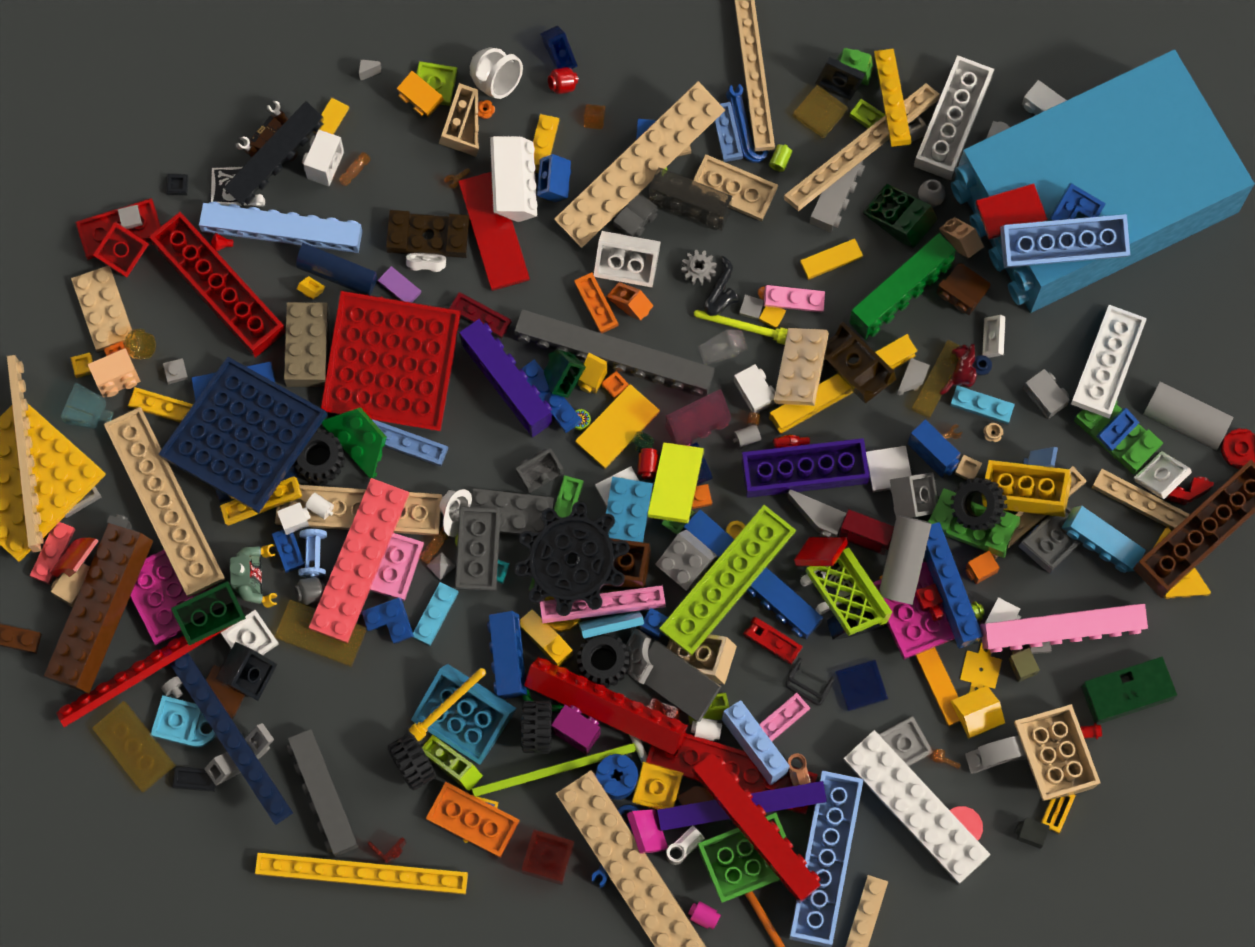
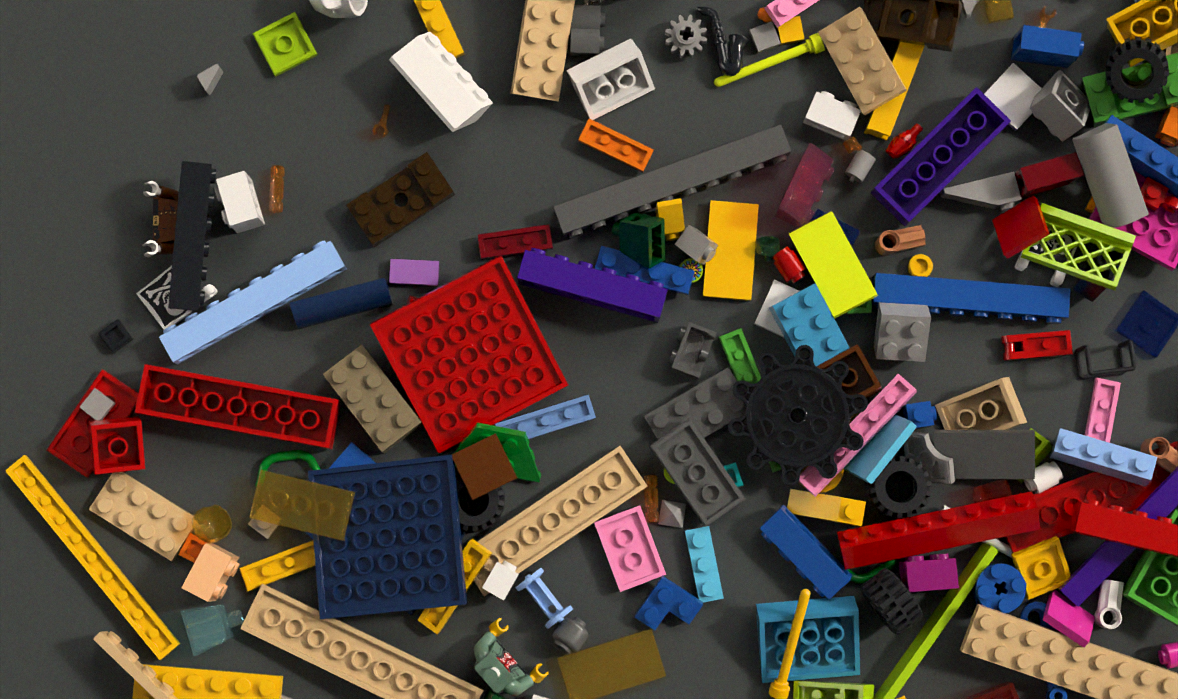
camera: 40 degrees left, 10 degrees up
yellow tile [70,352,93,378] -> none
red rock [211,232,233,251] -> none
blue plate [272,529,305,573] -> none
yellow plate [297,276,325,299] -> none
white piece [305,493,334,519] -> none
coral plate [309,478,409,644] -> none
yellow tile [313,98,349,135] -> none
light orange brick [397,71,444,117] -> none
white plate [406,253,446,272] -> none
tan wedge [439,83,479,157] -> none
white piece [439,489,472,537] -> none
red tile [459,172,530,291] -> none
orange plate [478,100,495,119] -> none
blue brick [537,154,571,202] -> none
orange tile [601,371,629,399] -> none
orange slope [606,282,653,320] -> none
lime plate [659,505,796,656] -> none
reddish brown slope [677,786,715,805] -> none
orange plate [692,484,712,509] -> none
clear slope [698,330,748,365] -> none
tan plate [955,455,982,480] -> none
none -> yellow plate [5,455,181,660]
none -> clear yellow tile [249,470,355,540]
none -> green animal [255,450,321,487]
none -> reddish brown tile [452,433,517,500]
none -> light grey brick [675,225,718,265]
none -> nougat piece [875,225,926,256]

